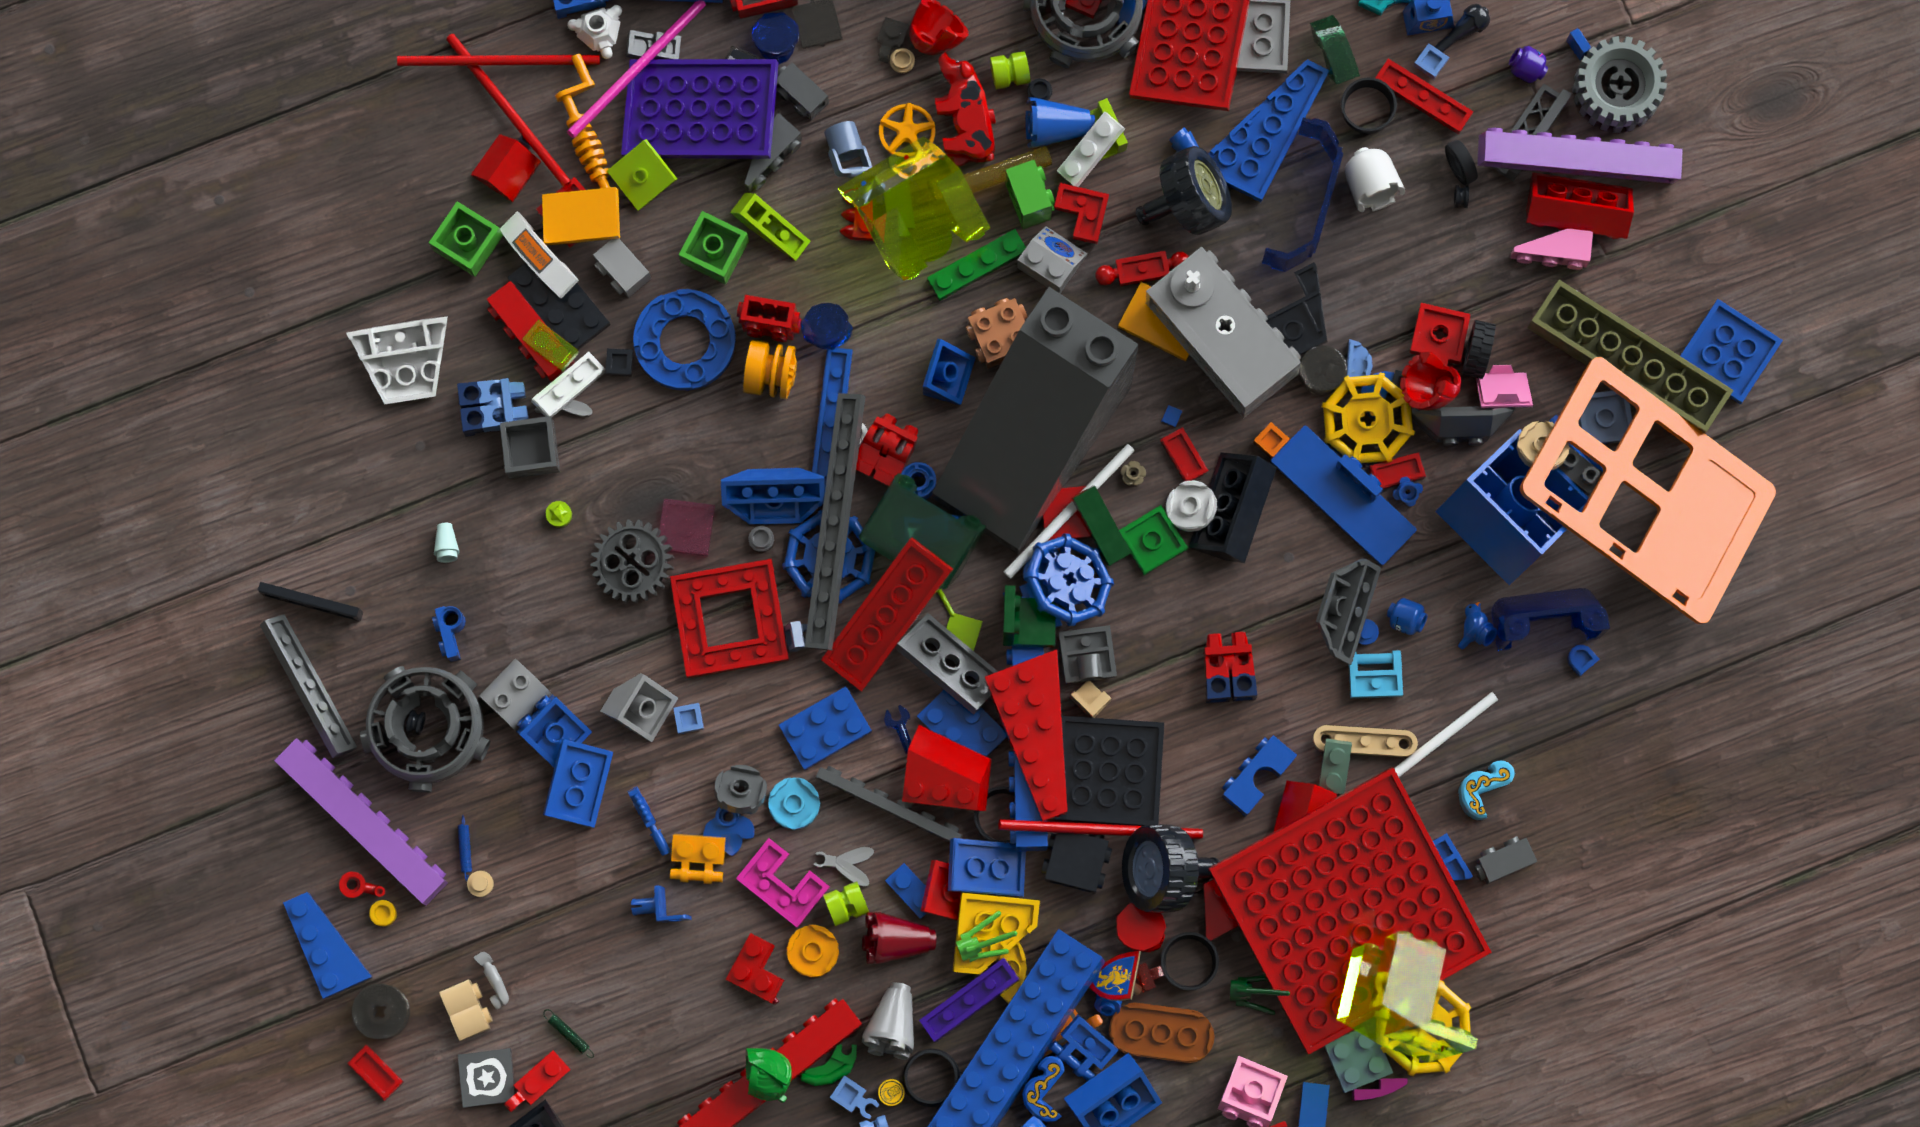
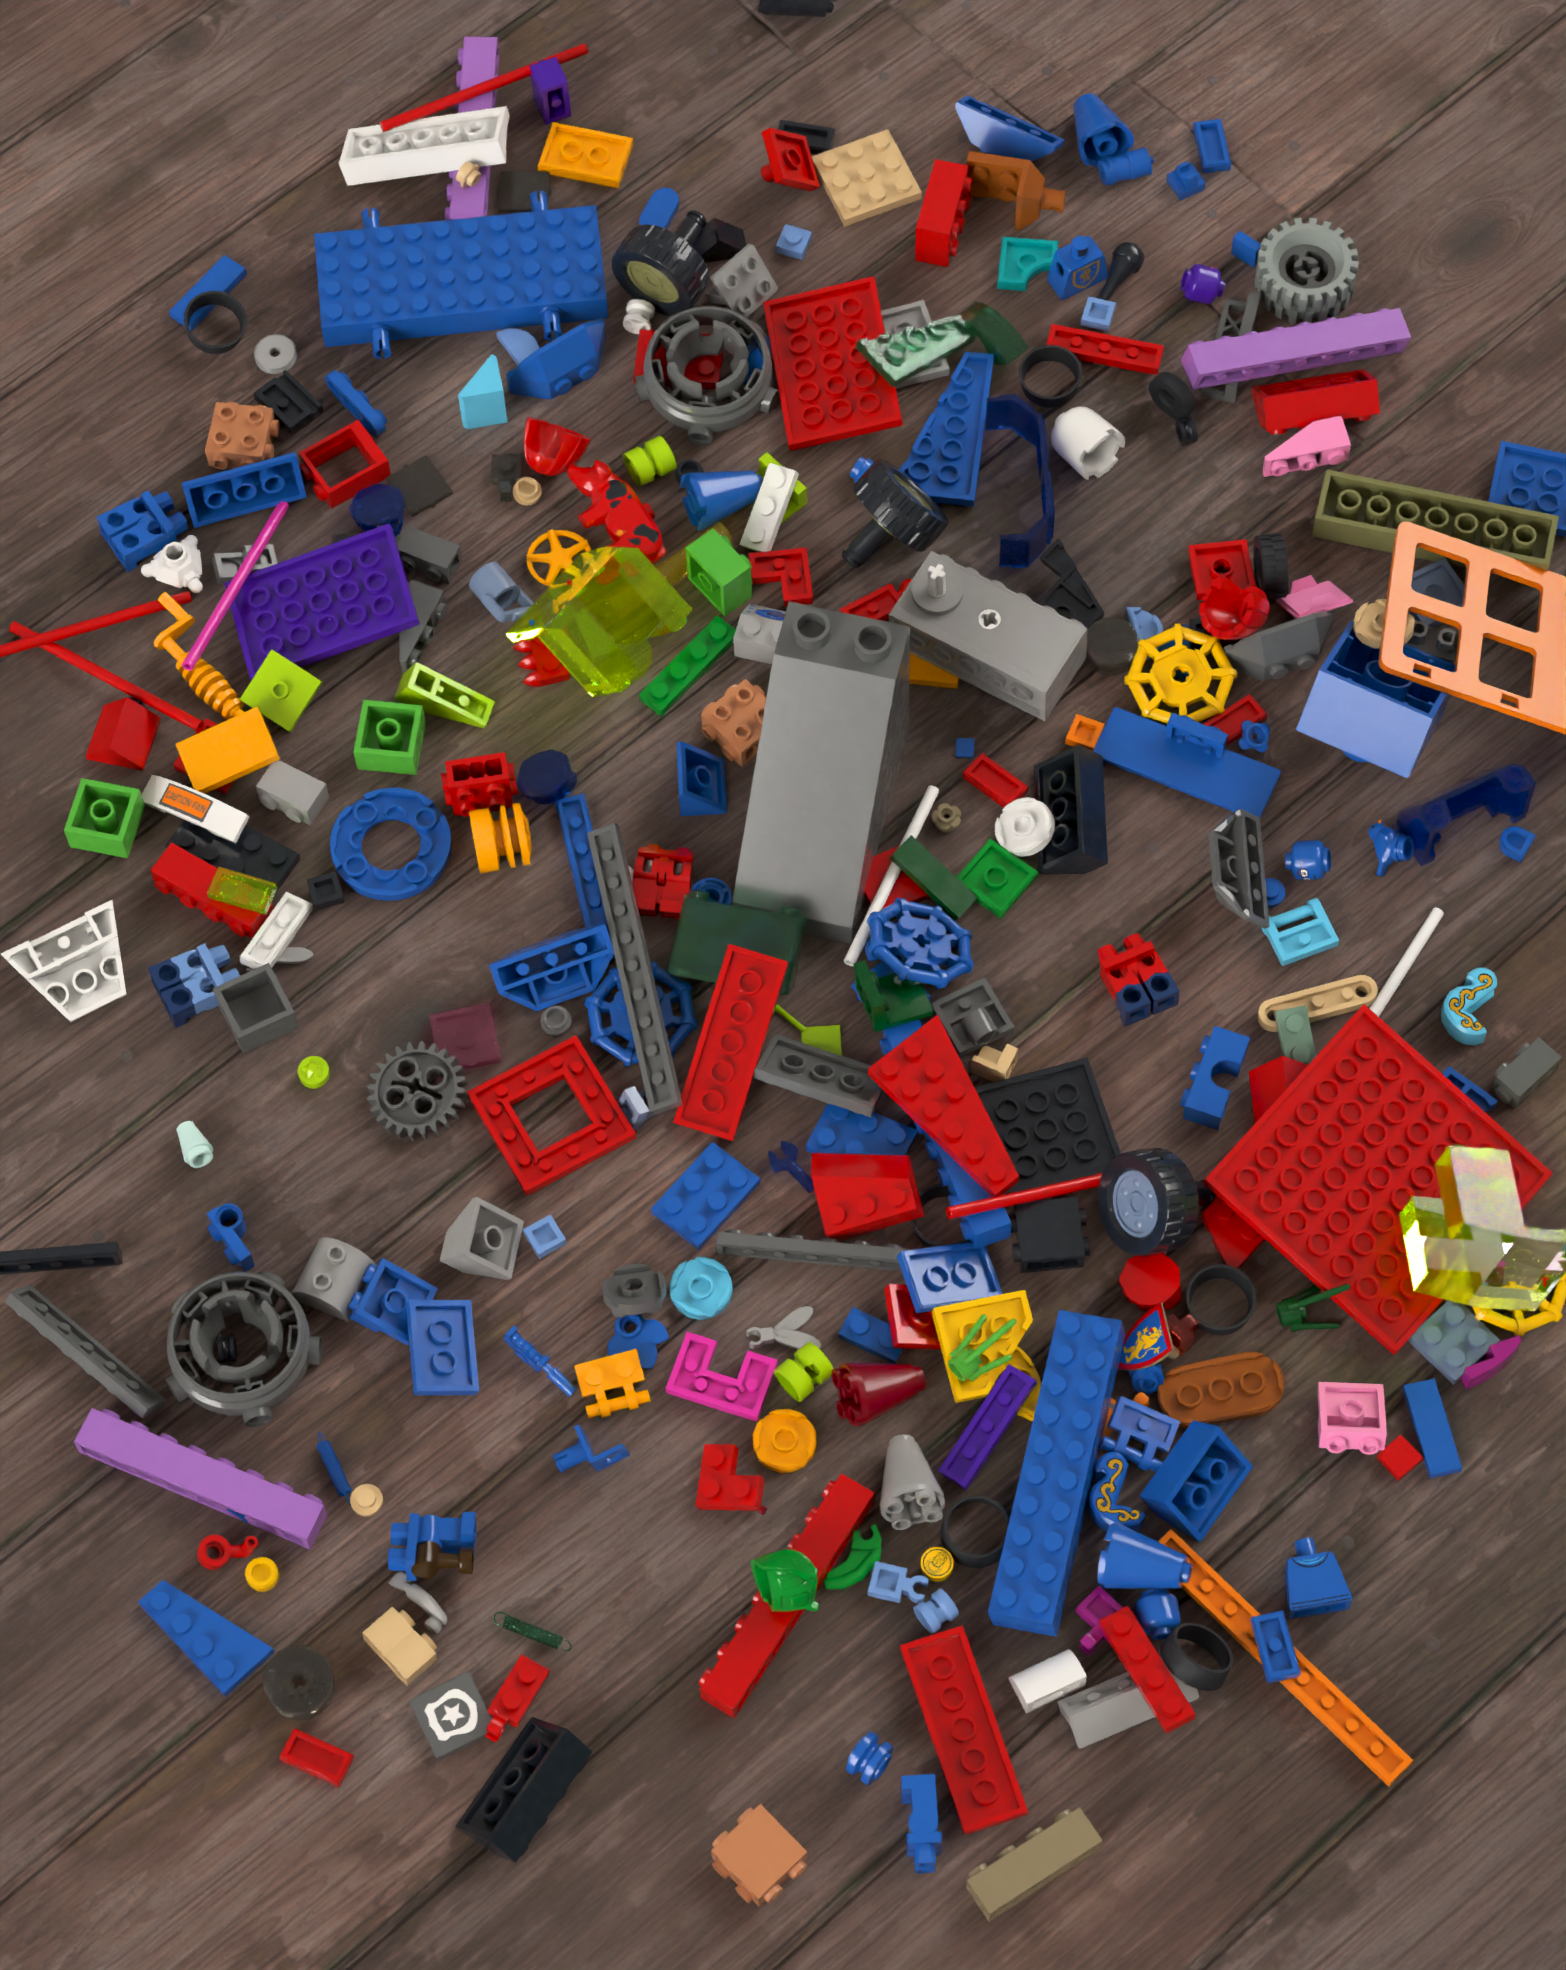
camera: 20 degrees left, 15 degrees down
none -> blue hips [388,1512,477,1581]
none -> clear green wing [855,315,977,388]

